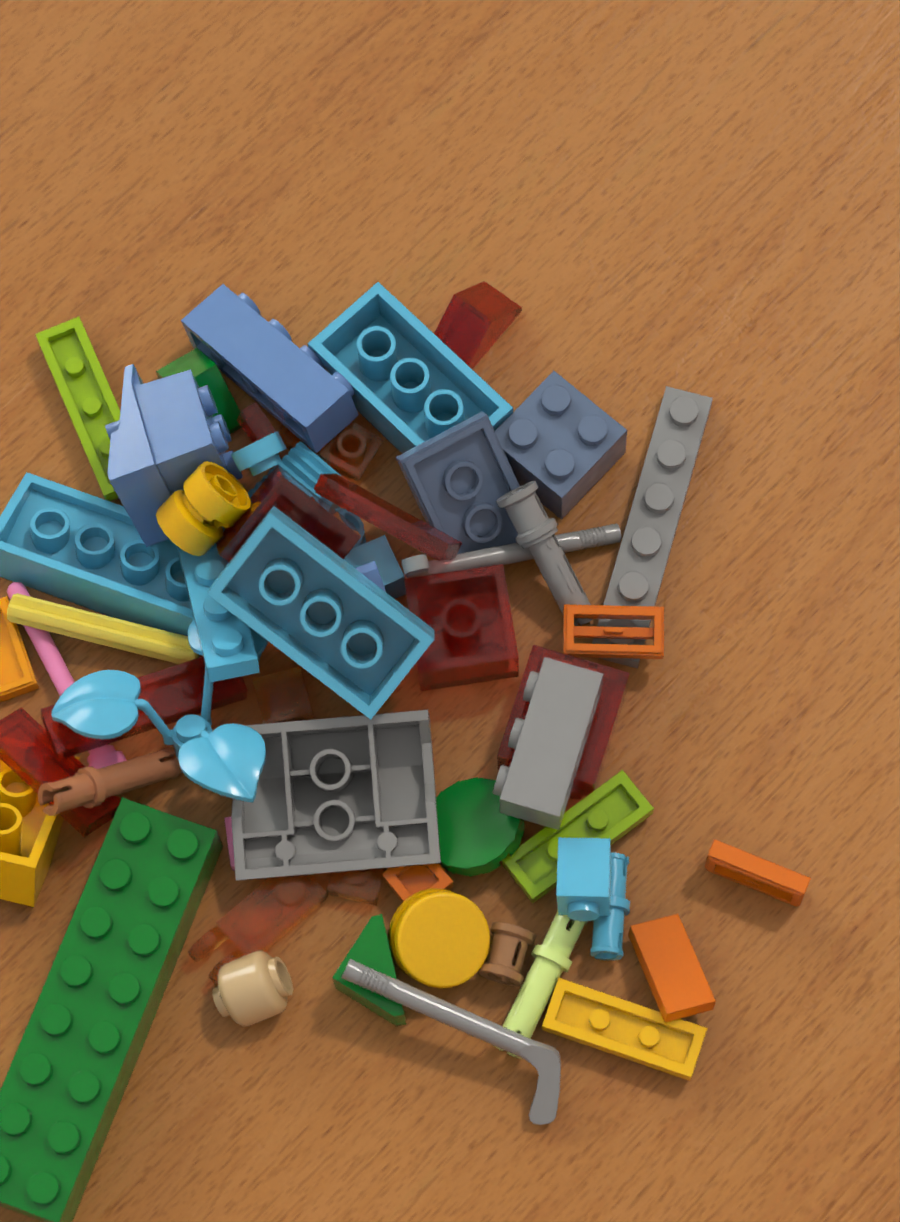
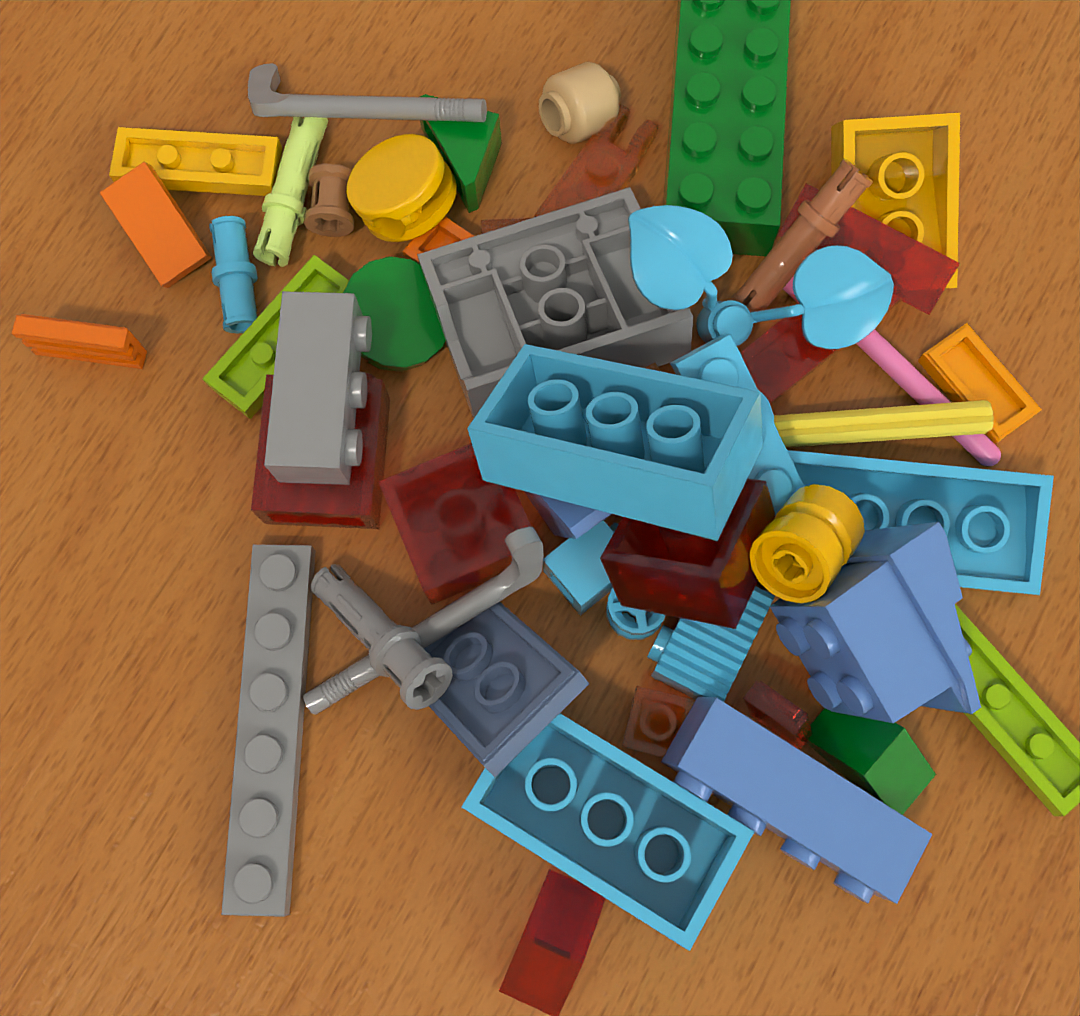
camera: 165 degrees right, 5 degrees up
medium azure plate [231,431,287,476] -> none
clear red tile [314,474,462,561] -> none
sand blue brick [495,371,627,520] -> none
medium azure brick [556,838,612,921] -> none
orange tile [563,604,664,659] -> none

